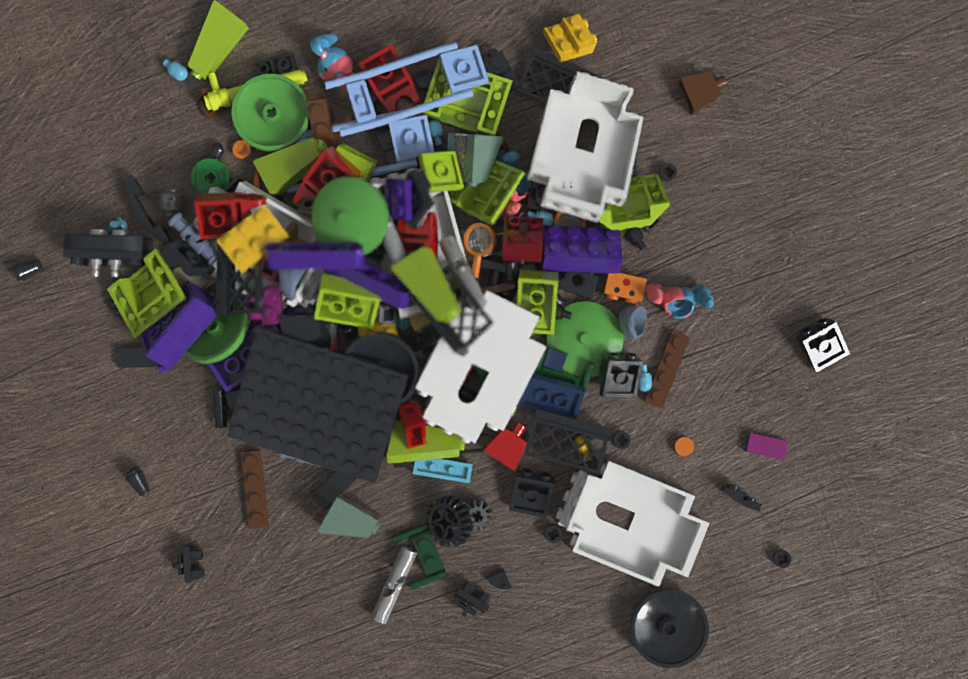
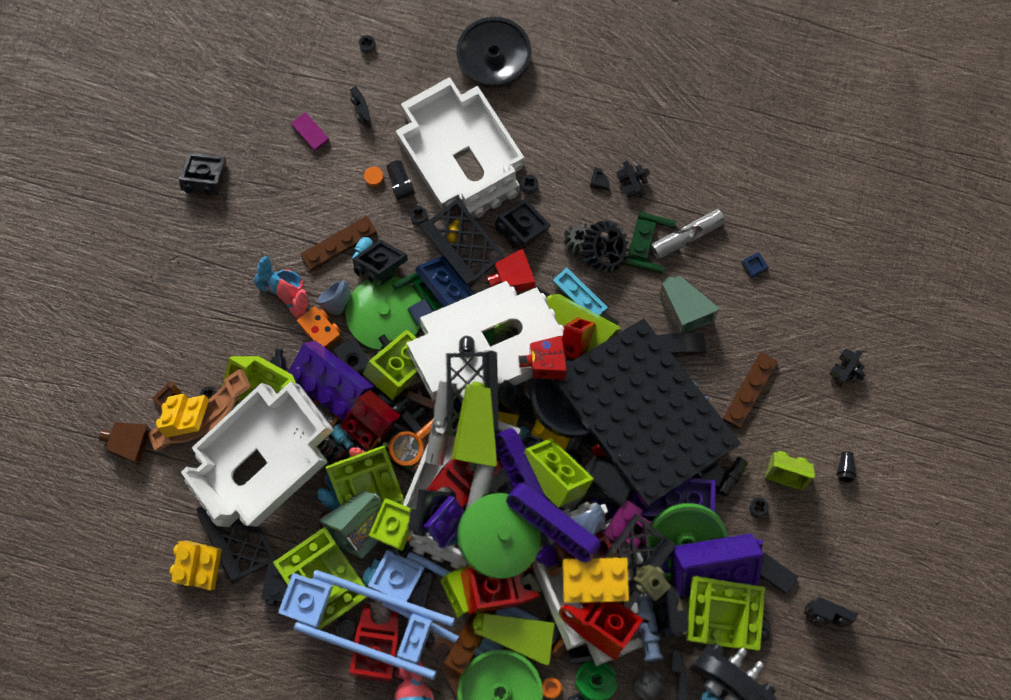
camera: 145 degrees left, 15 degrees down
none -> nougat piece [148,369,251,452]
none -> reddish brown tile [152,381,182,409]
none -> yellow plate [156,394,209,438]
none -> black piece [386,160,415,200]
none -> black cylinder [459,335,475,362]
none -> red torso [518,336,566,380]
none -> dark purple tile [535,545,559,567]
none -> olive brick [633,565,671,601]
none -> dark blue tile [741,252,769,279]
none -> black bush [749,498,769,517]
none -> lime slope [765,451,815,491]
none -> black plate [803,596,858,628]

